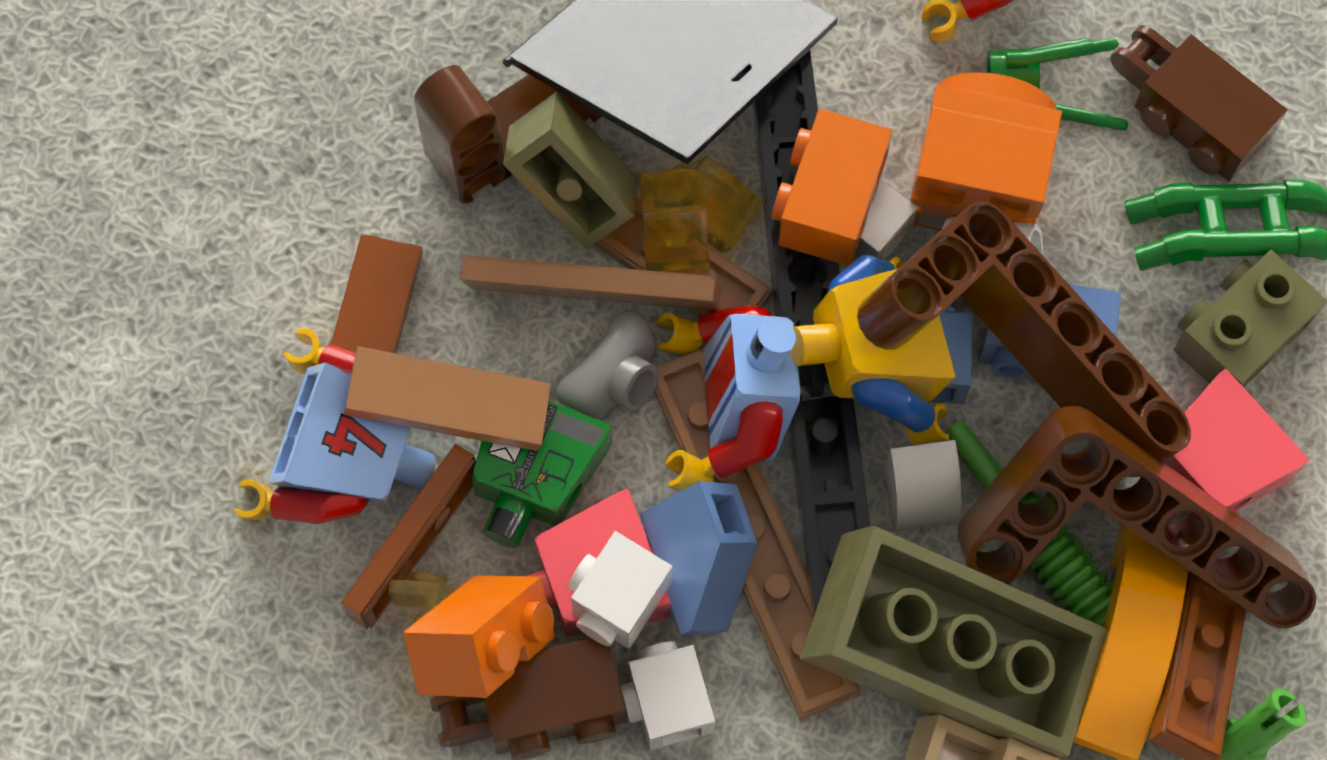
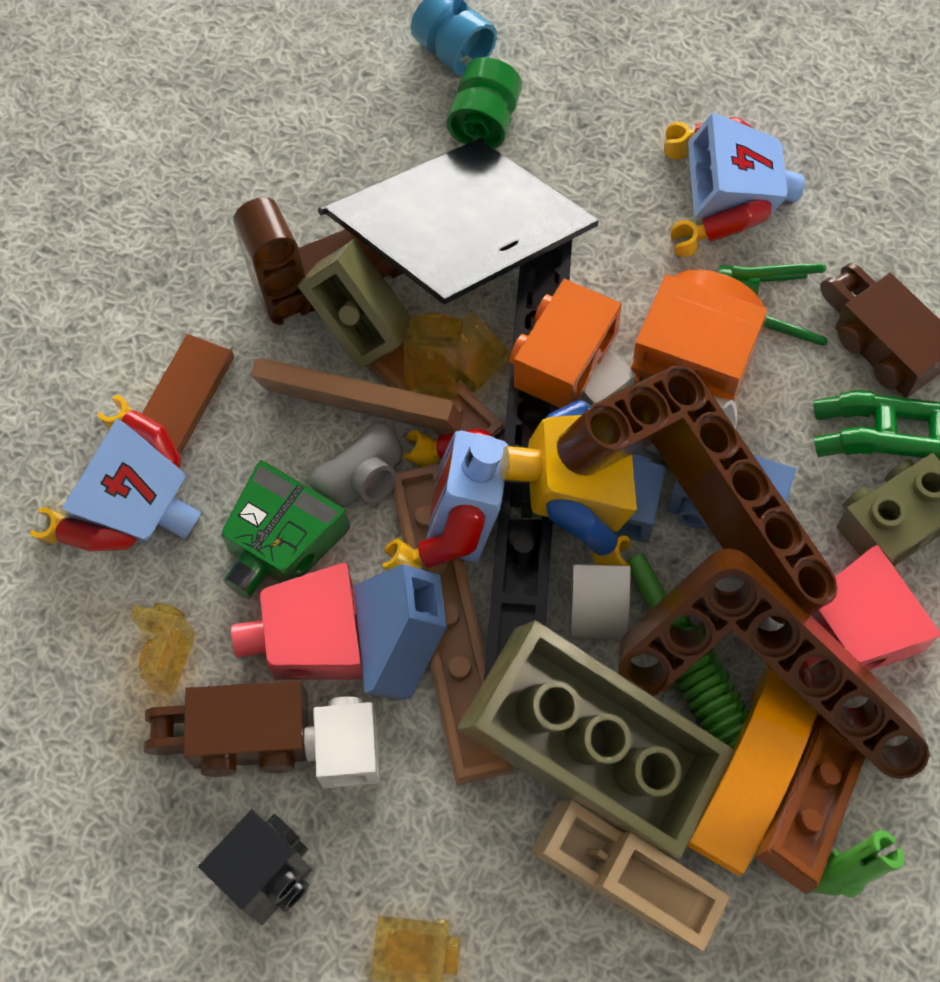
camera: 15 degrees right, 5 degrees down
dark orange tile [341,443,476,629] -> none
medium nougat tile [344,346,551,451] -> none
orange brick [403,575,555,698] -> none
white brick [568,531,673,649] -> none

